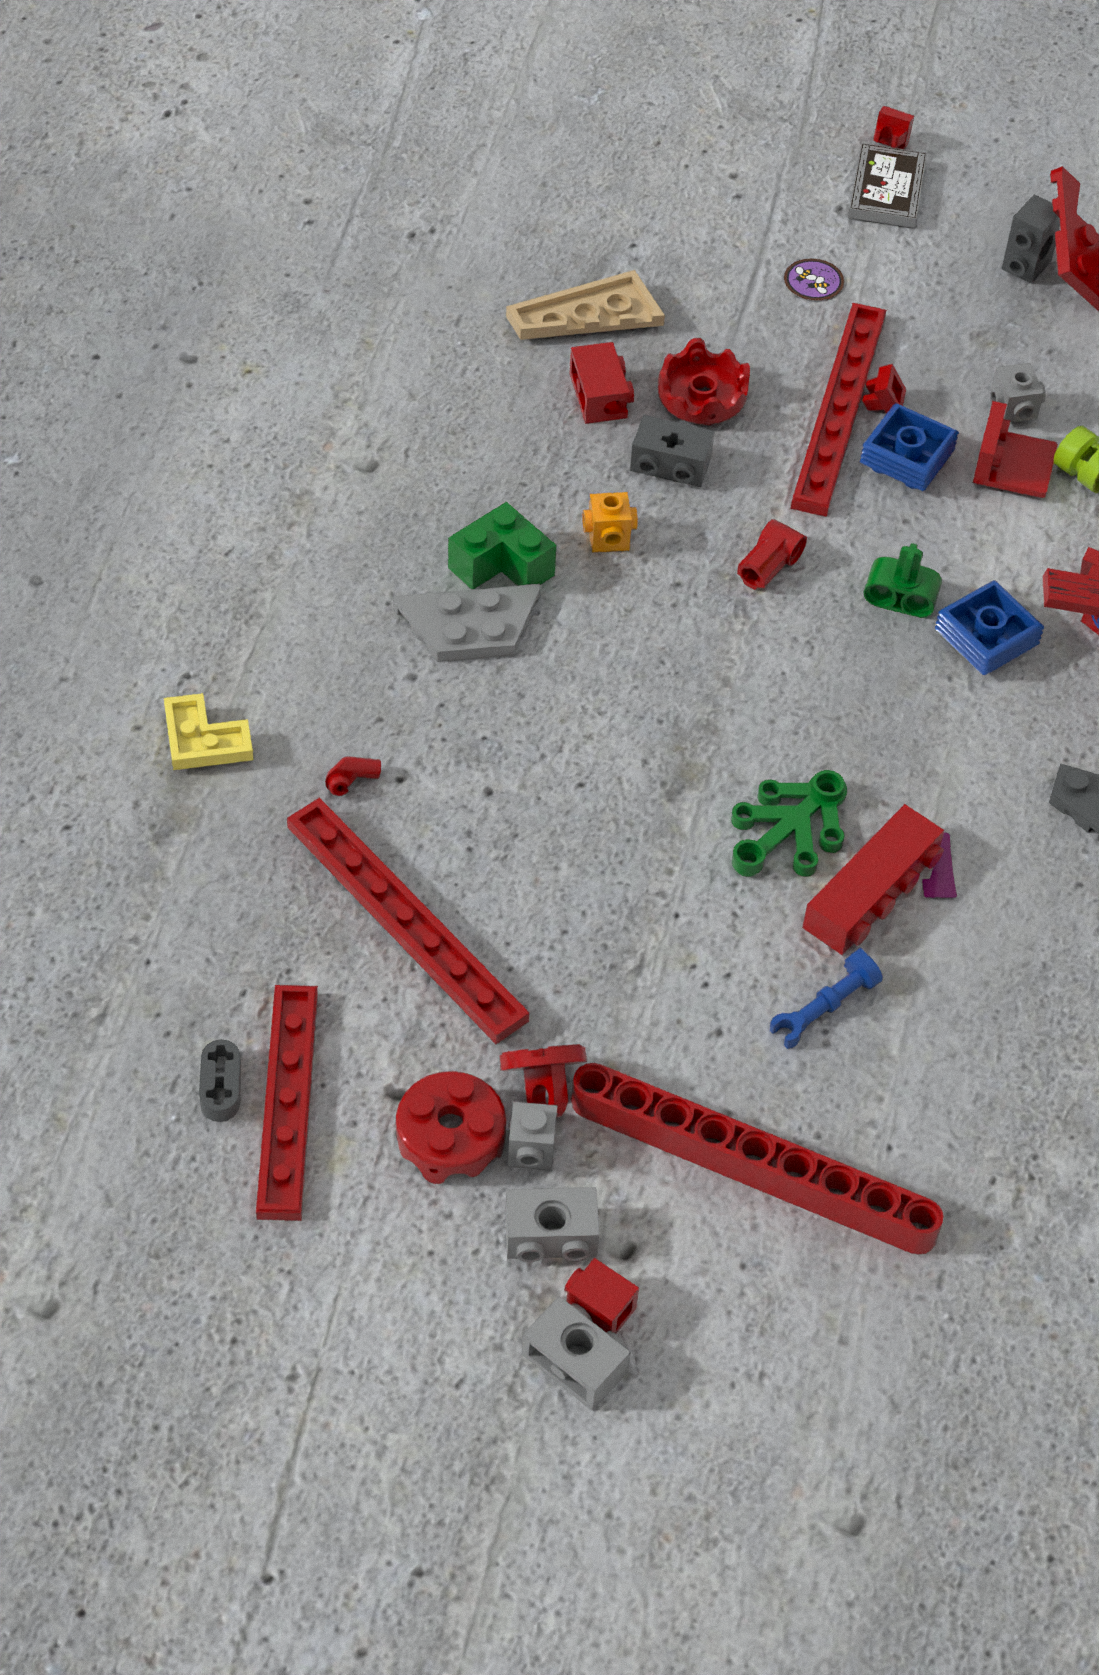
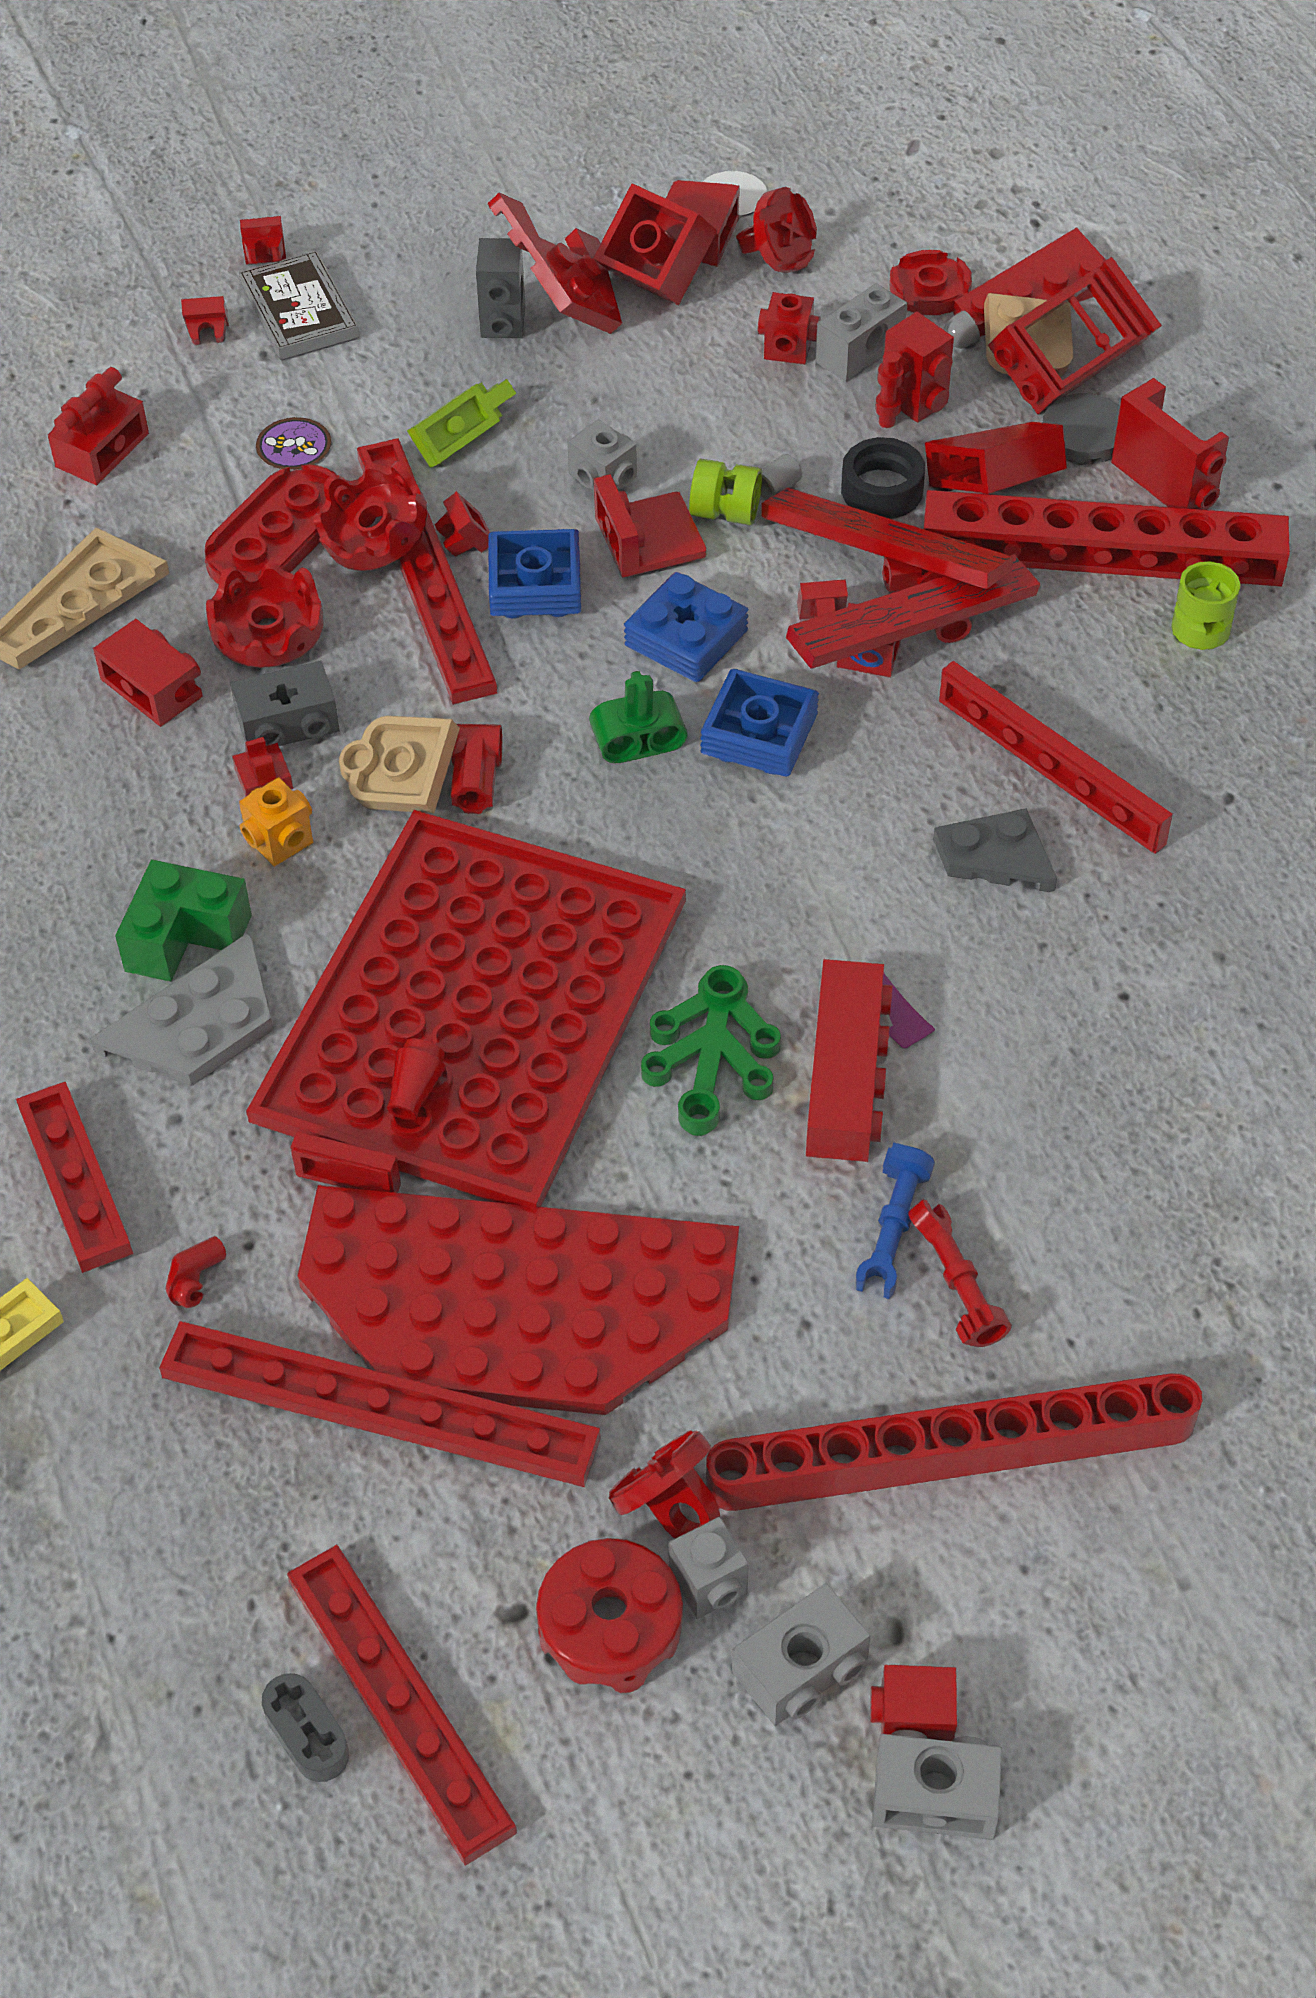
camera: 30 degrees left, 0 degrees up
none -> red plate [16,1081,133,1273]
none -> red brick [48,367,149,486]
none -> red tile [181,296,229,345]
none -> red tile [205,464,337,584]
none -> red tile [232,737,293,797]
none -> red plate [246,810,686,1210]
none -> red tile [290,1132,401,1193]
none -> red plate [297,1185,739,1415]
none -> red plate [313,461,428,571]
none -> tan plate [339,716,460,814]
none -> red cone [387,1038,446,1120]
none -> lime hinge [407,379,516,468]
none -> blue brick [624,572,749,682]
none -> red piece [908,1199,1012,1347]

